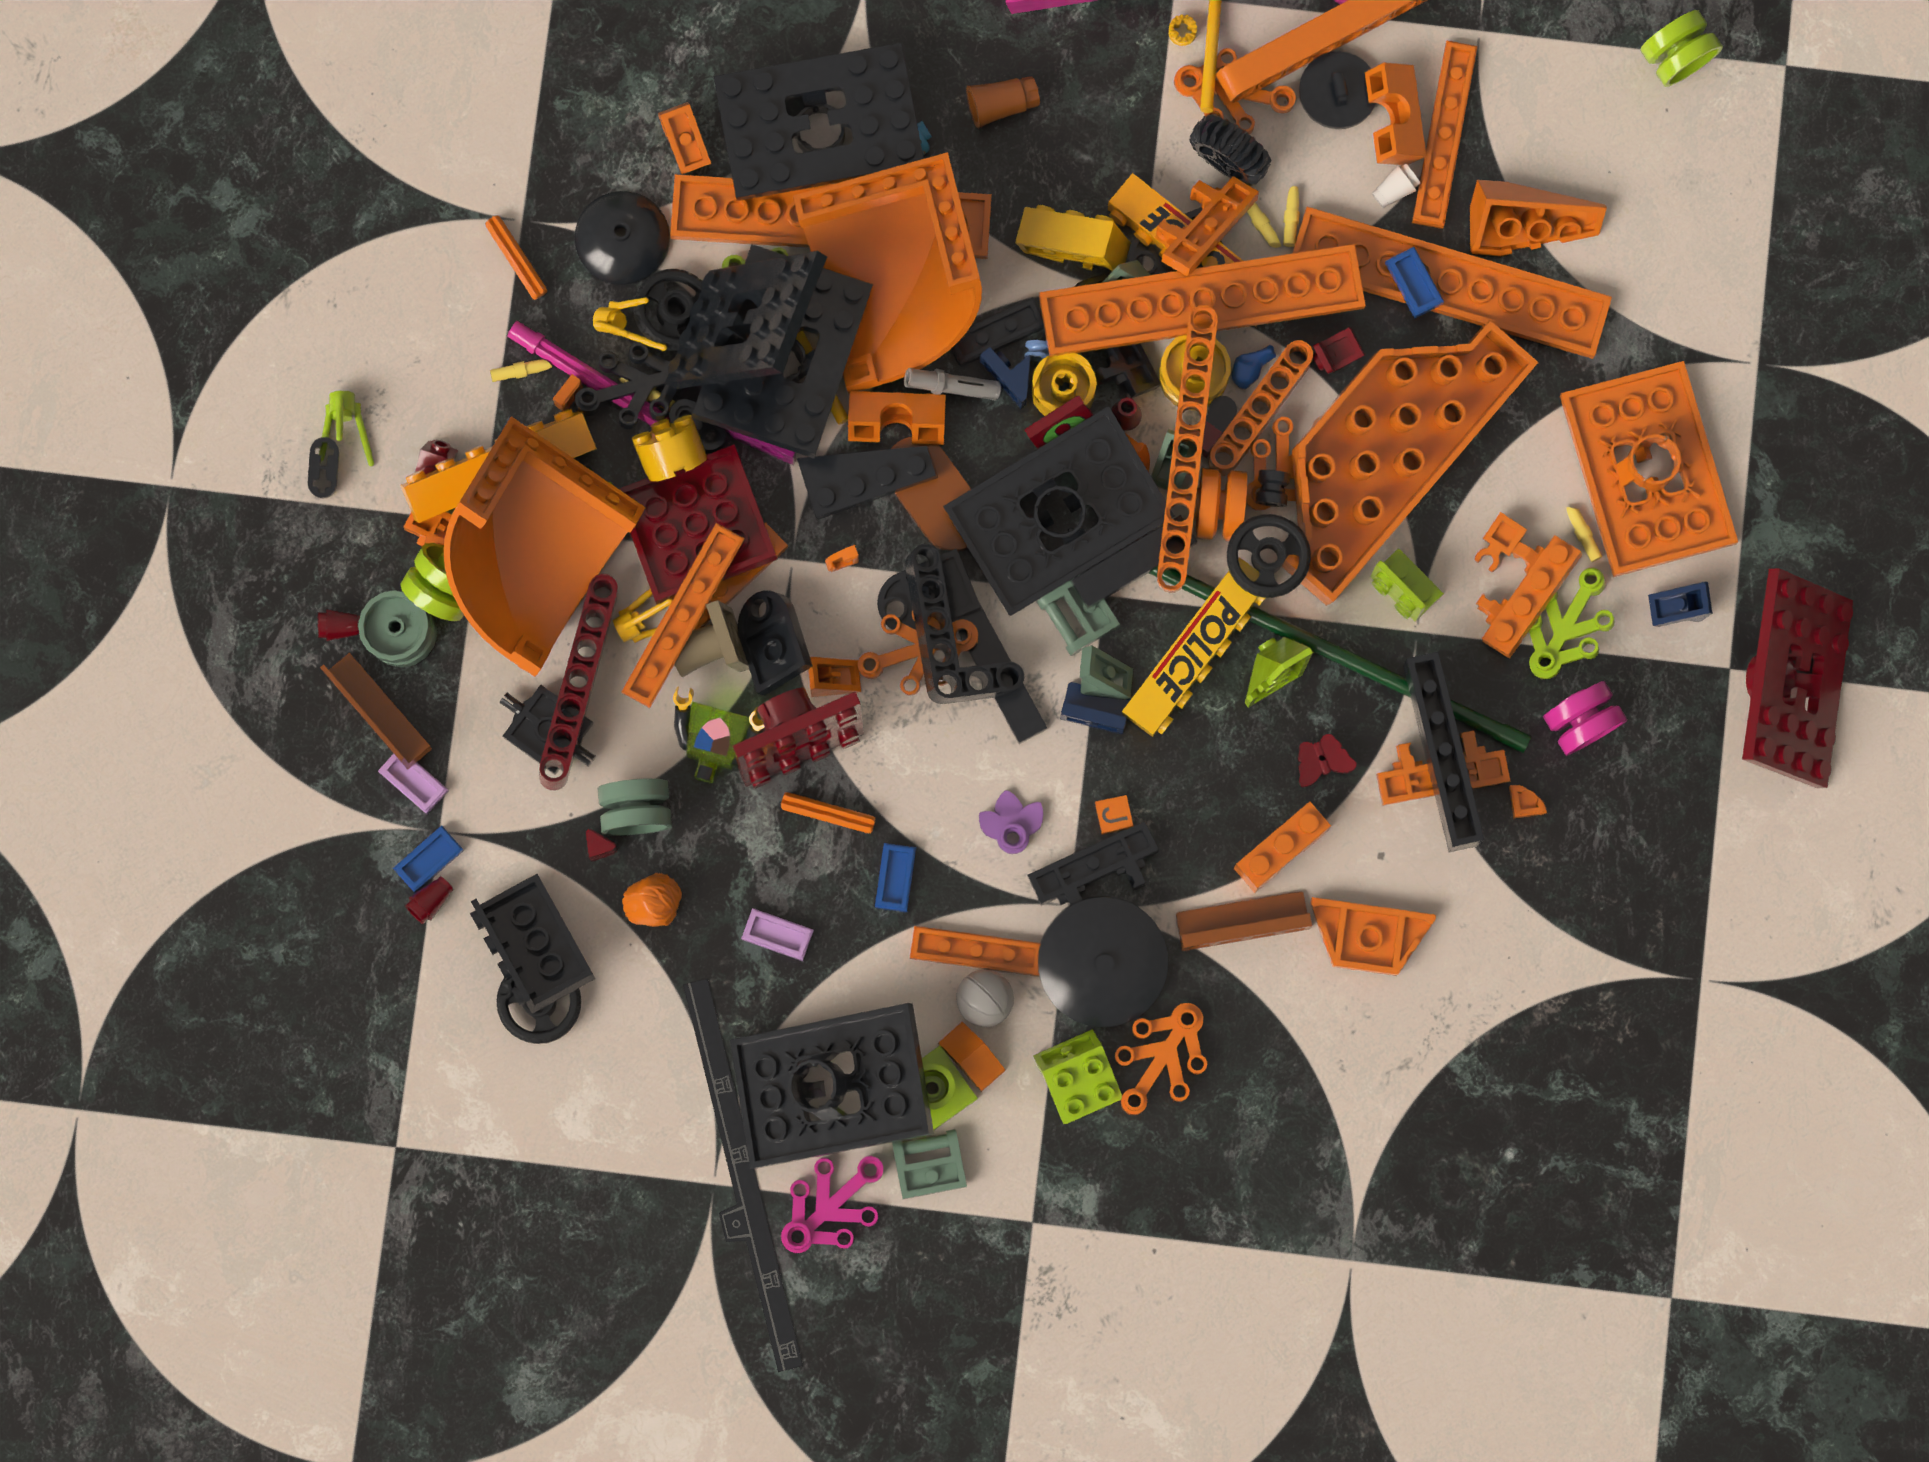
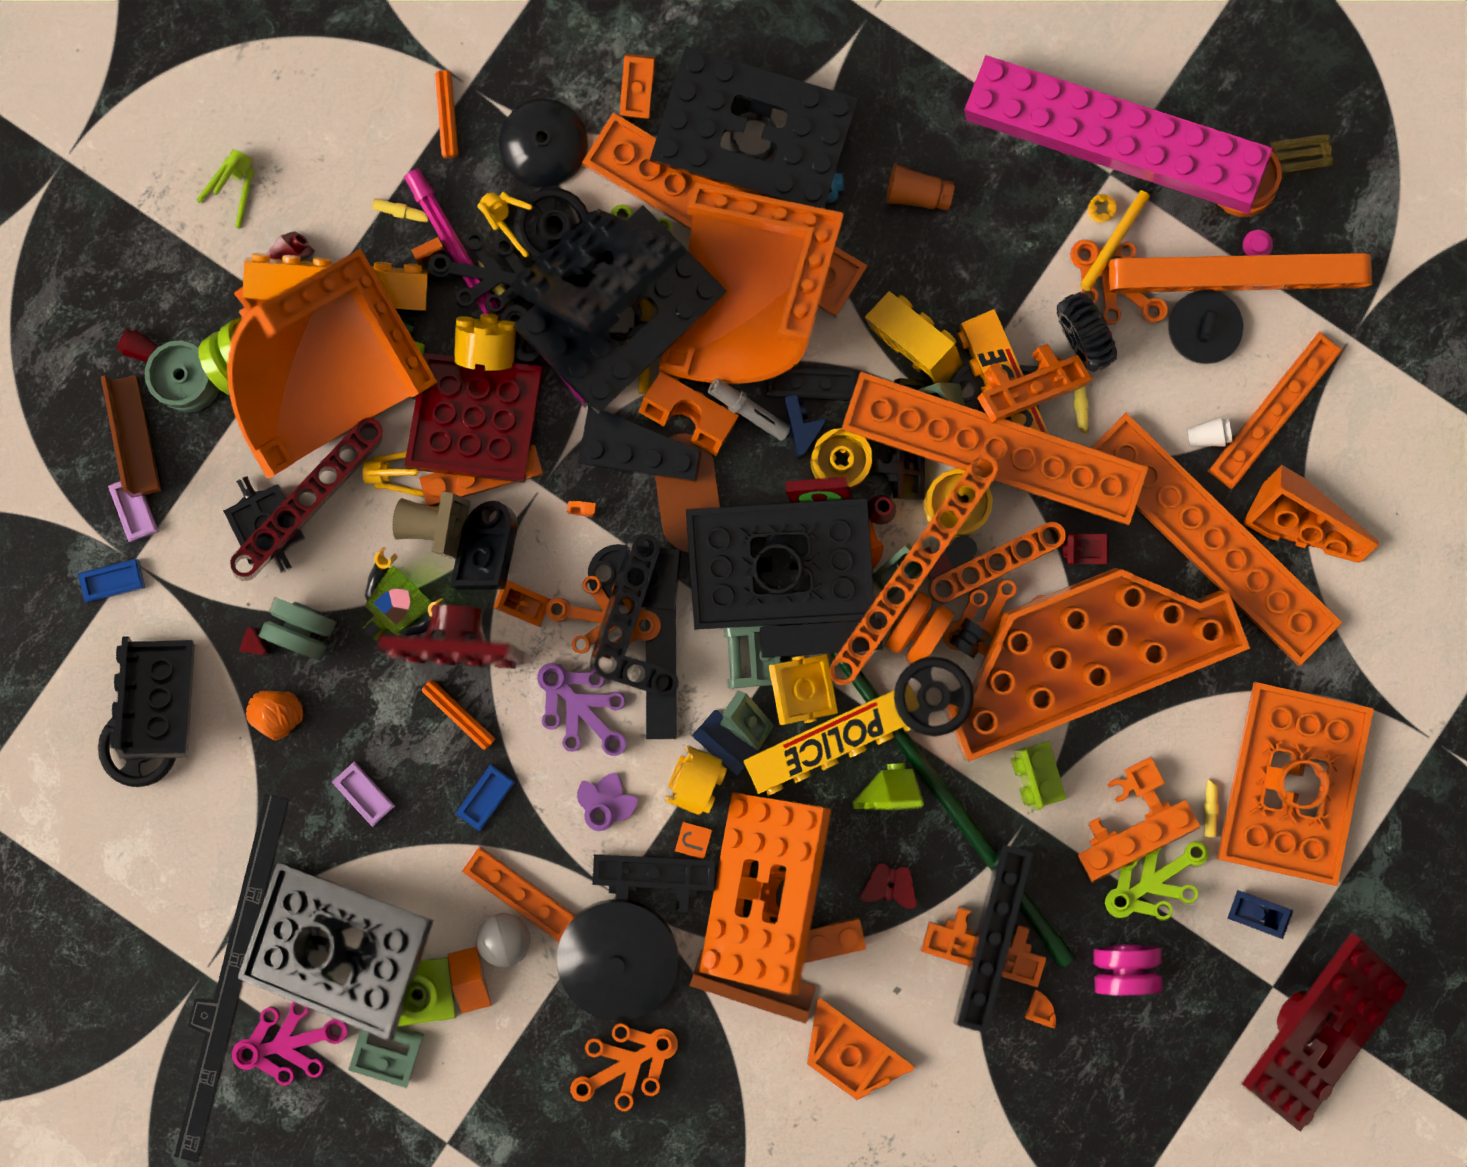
camera: 25 degrees right, 5 degrees up
black beam [307,437,340,499] -> none
dark red cone [405,876,454,924] -> none
orange tile [621,523,745,708] -> none
medium blue bush [1024,340,1049,362] -> none
lime bracket [1033,1029,1122,1124] -> none
blue animal [1231,345,1276,389] -> none
light yellow piece [1283,186,1300,247] -> none
orange arch [1365,62,1426,165] -> none
blue tile [1385,247,1444,318] -> none
none -> medium lavender plant [537,663,626,756]
none -> yellow brick [665,745,726,815]
none -> orange plate [699,792,831,995]
none -> yellow plate [769,654,838,725]

